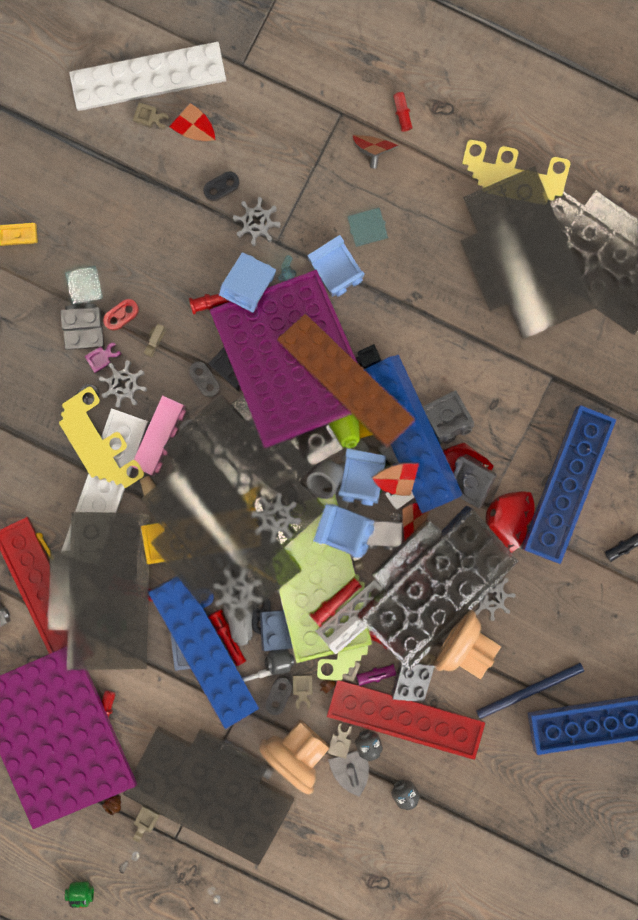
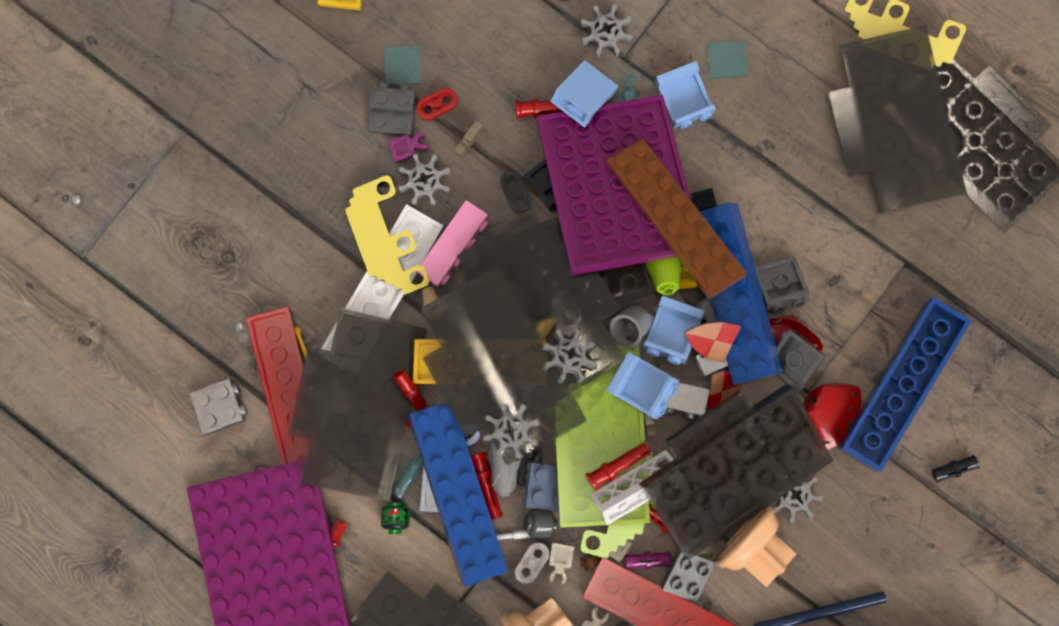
camera: 15 degrees right, 5 degrees down
none -> head [381,502,410,534]
none -> clear light blue pin [391,454,423,499]
none -> red axle [393,369,426,411]

